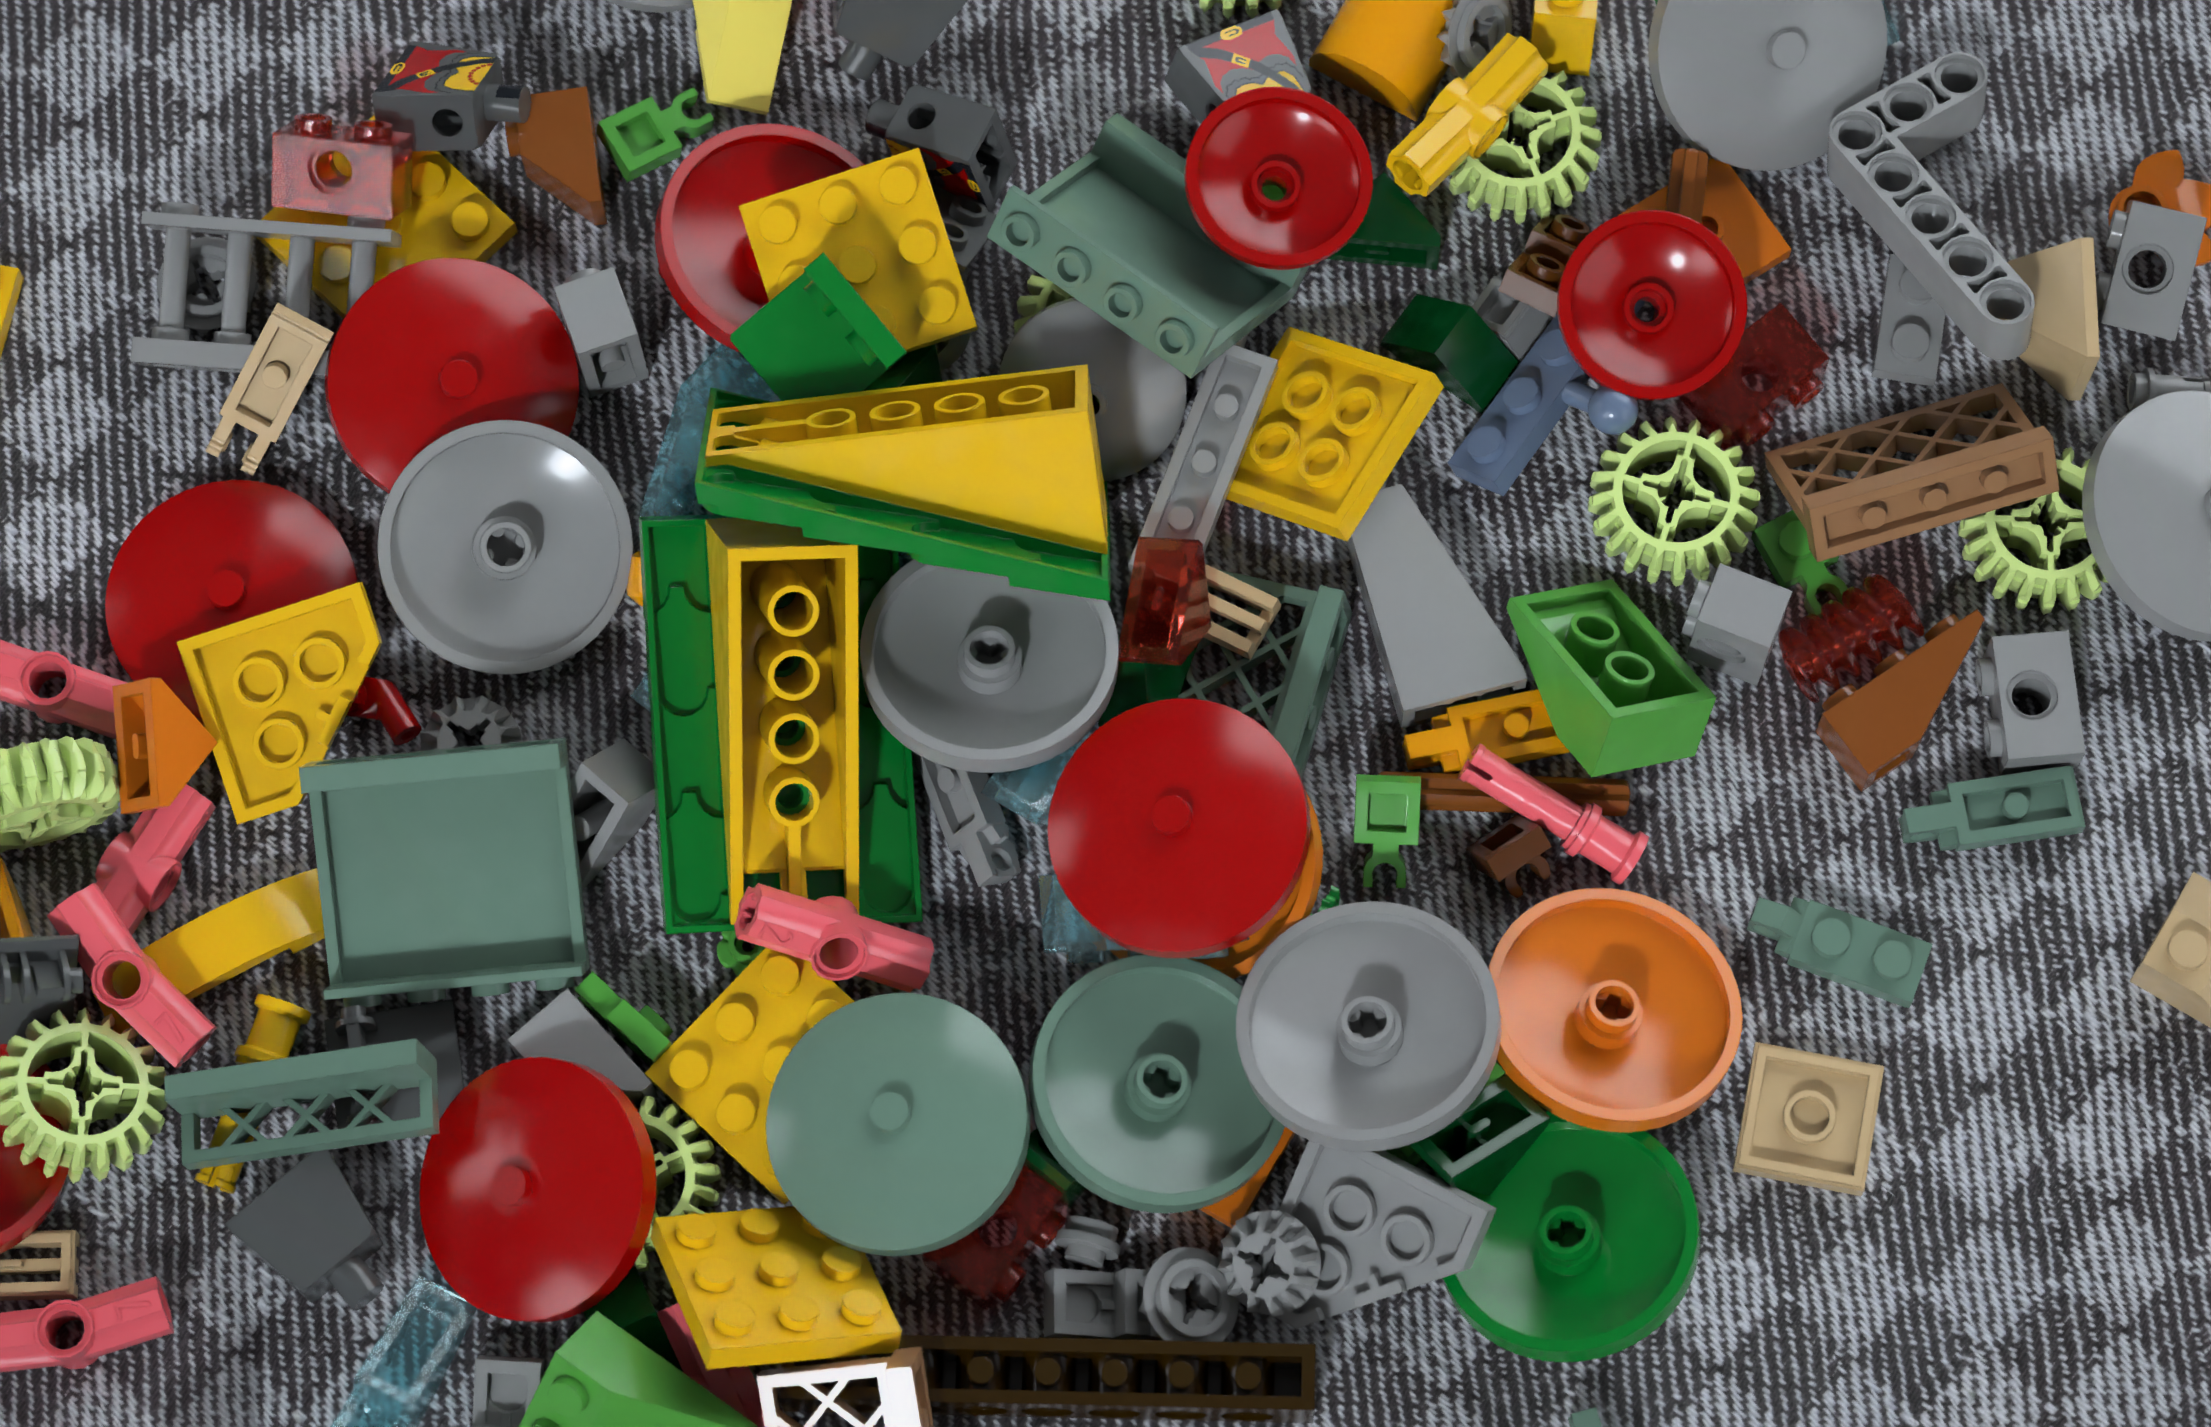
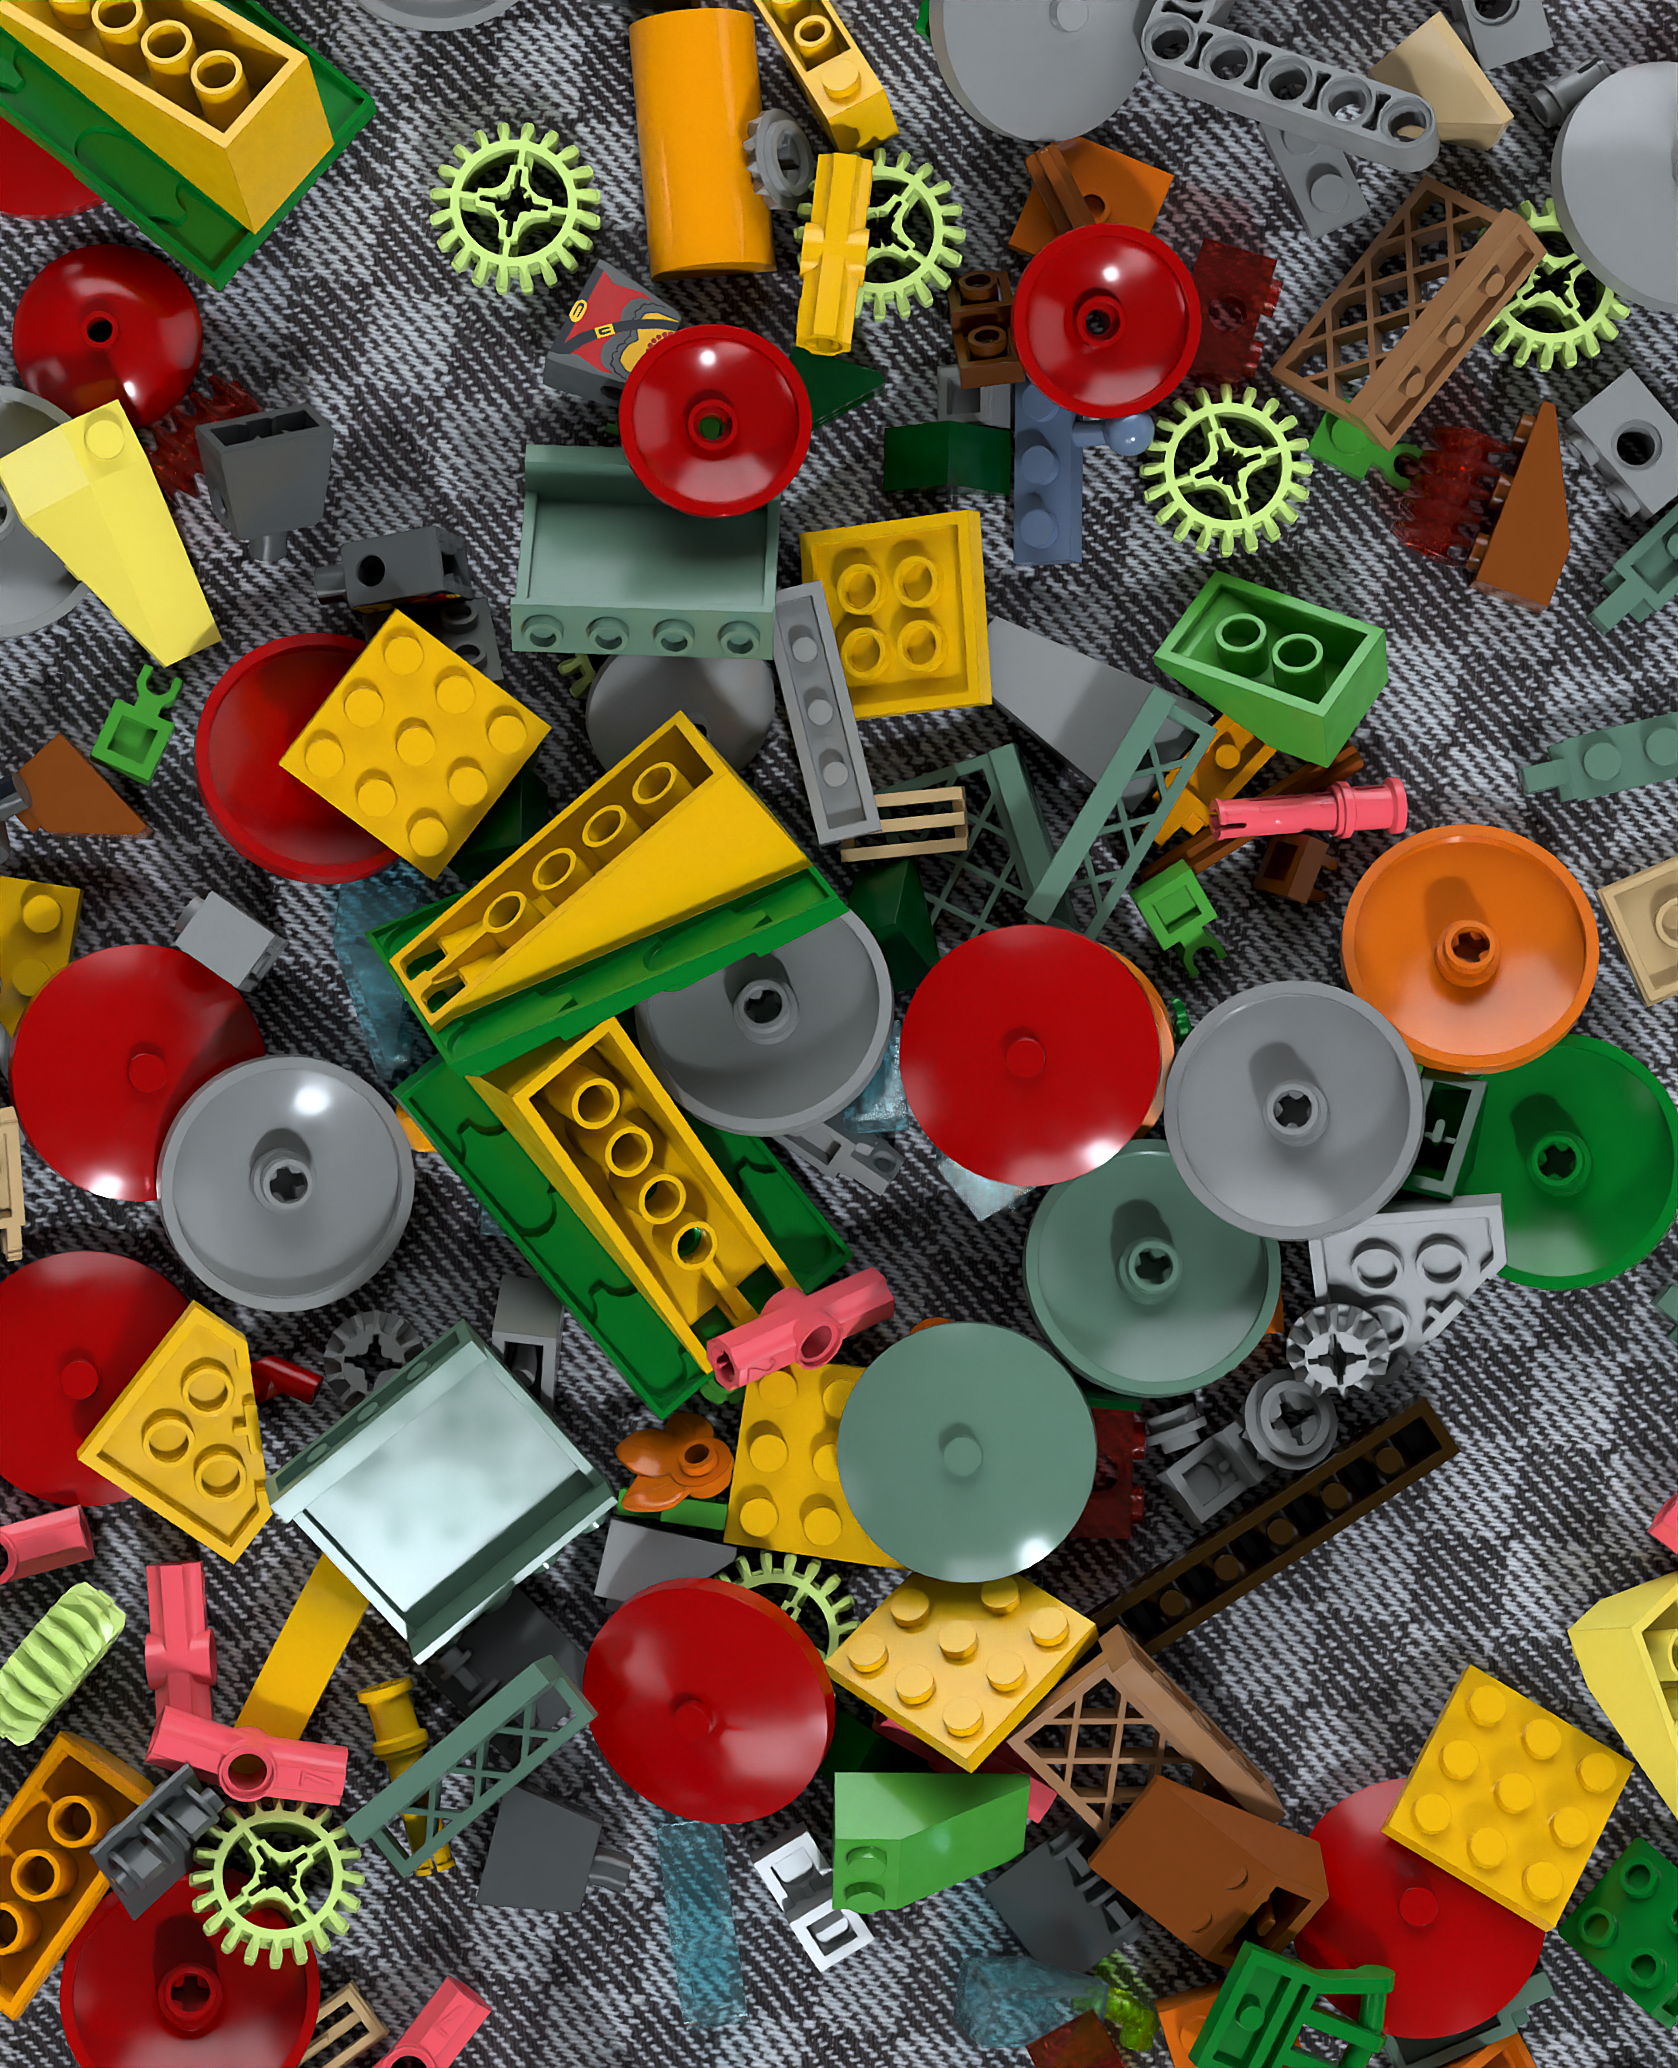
camera: 35 degrees left, 15 degrees up
orange slope [112,678,218,814] -> none
green bracket [730,253,907,401] -> none
clear red slope [1118,537,1212,665] -> none
light grey brick [1681,563,1793,686] -> none
none -> orange plate [615,1412,734,1512]
none -> sand green fence [1021,686,1218,941]

